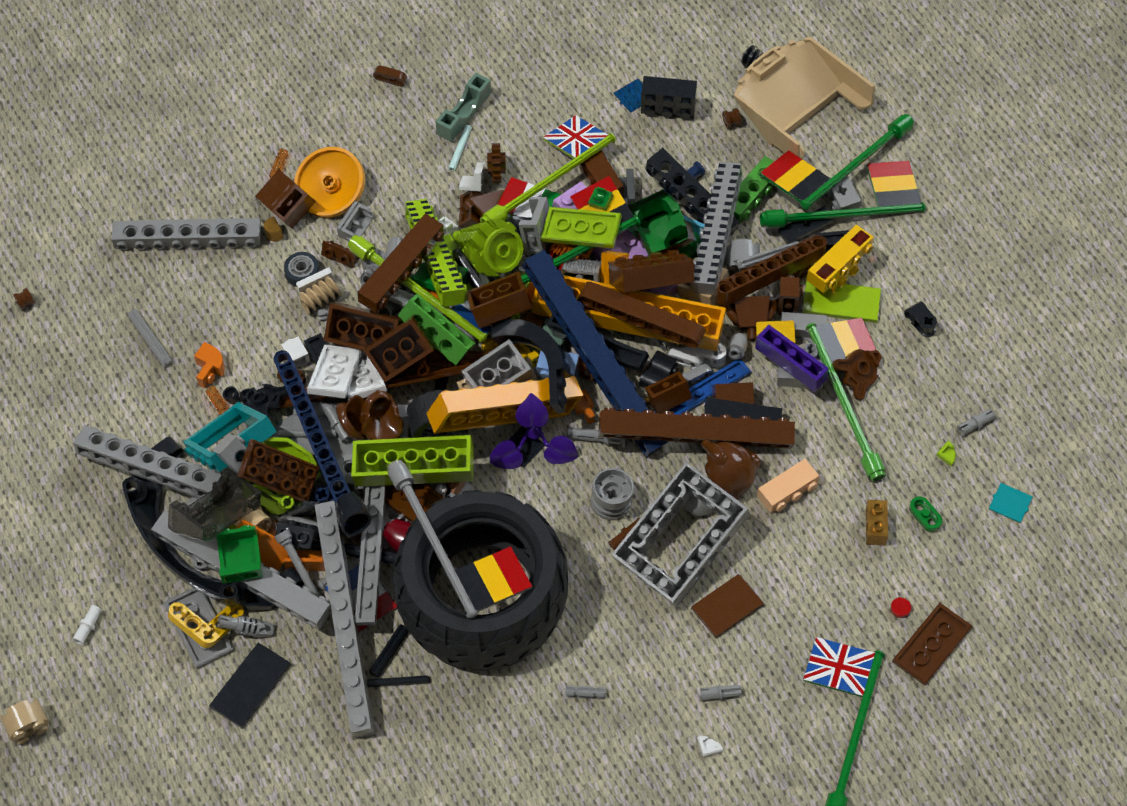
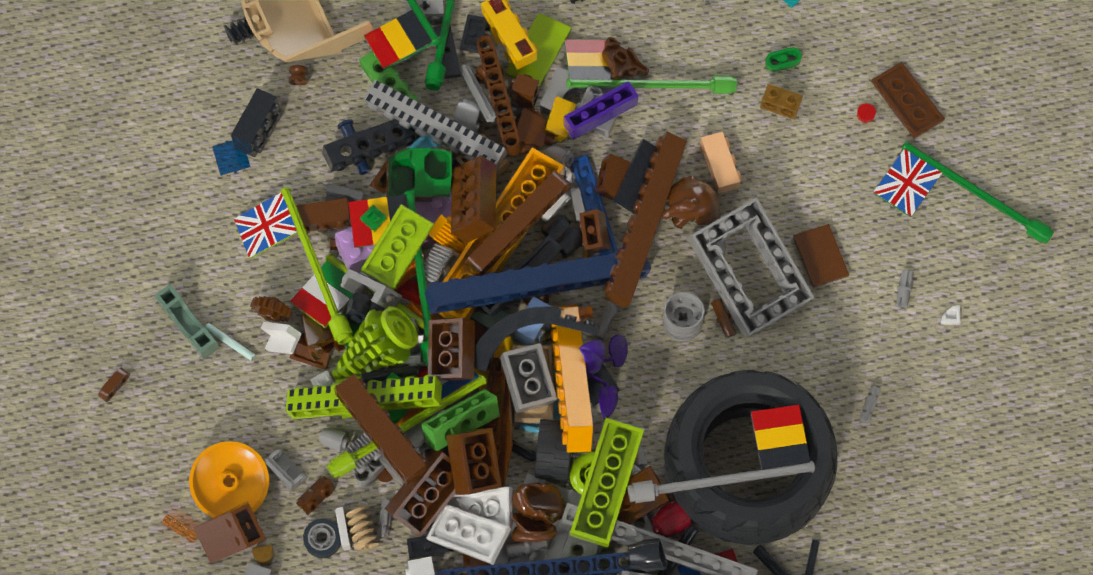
camera: 75 degrees left, 10 degrees up
lime tile [936,440,956,467] -> none

